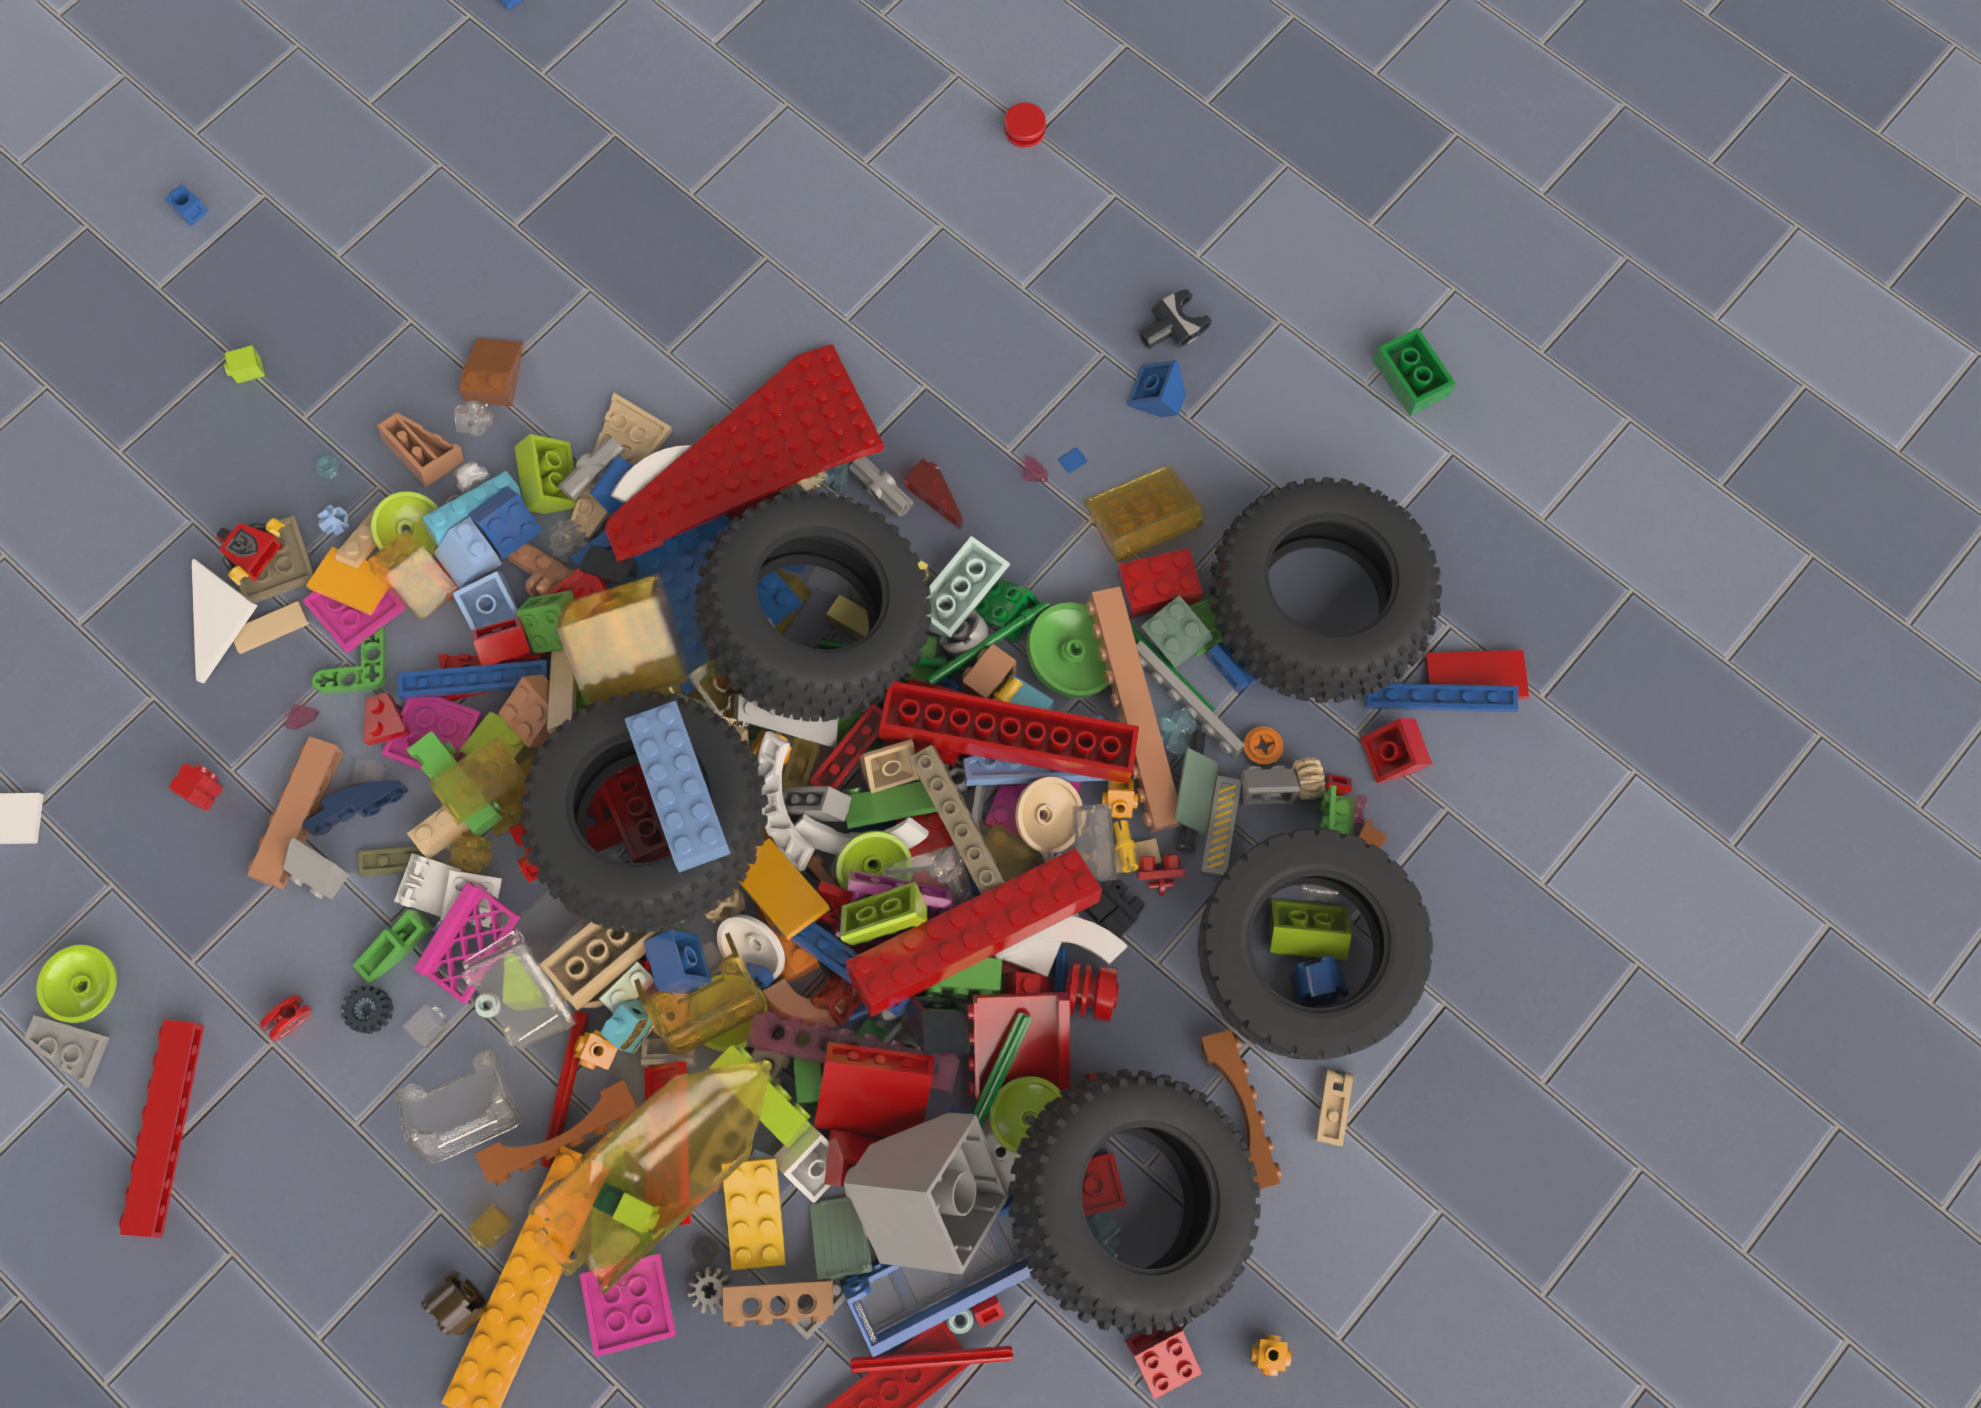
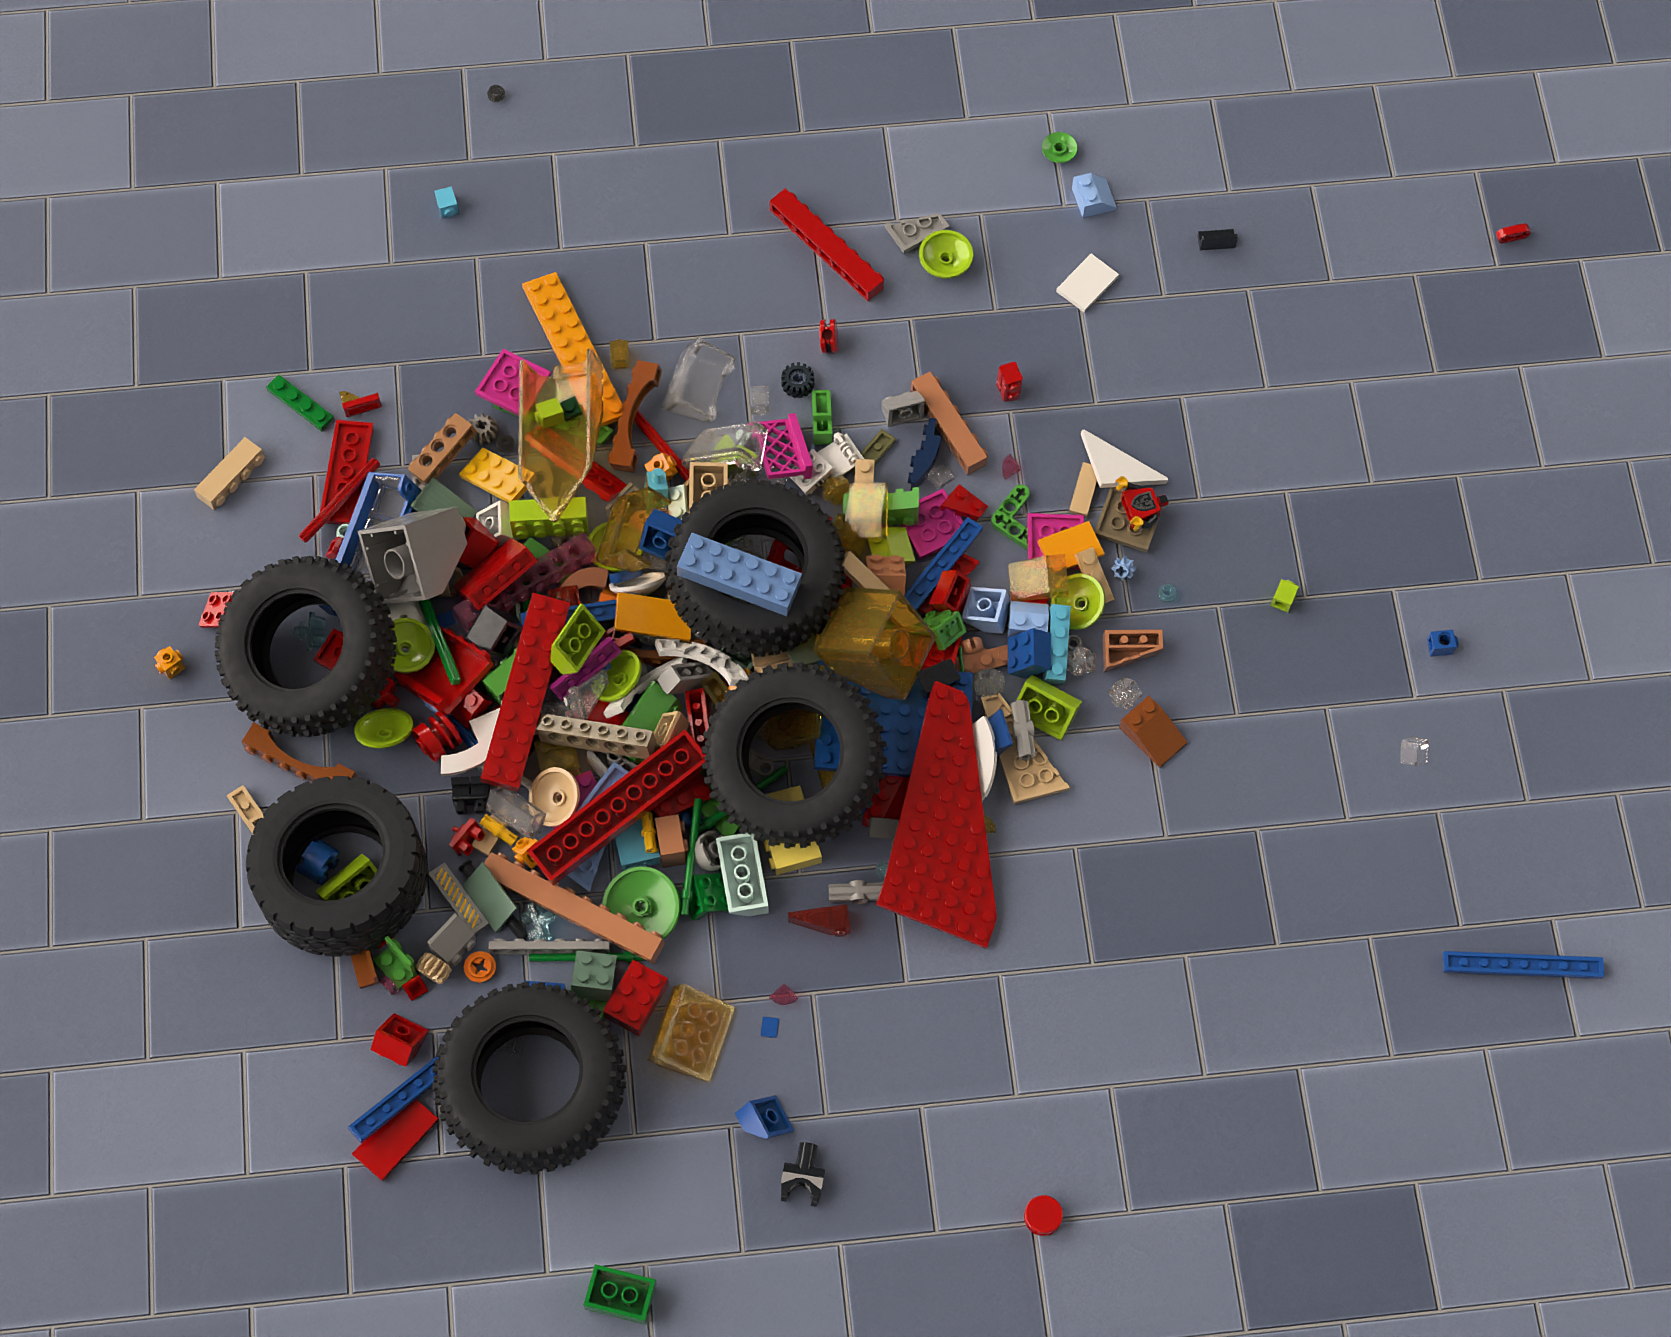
camera: 130 degrees right, 5 degrees down
dark brown brick [421,1270,488,1335] -> none
none -> lime dish [355,708,413,749]
none -> clear panel [1400,736,1429,766]

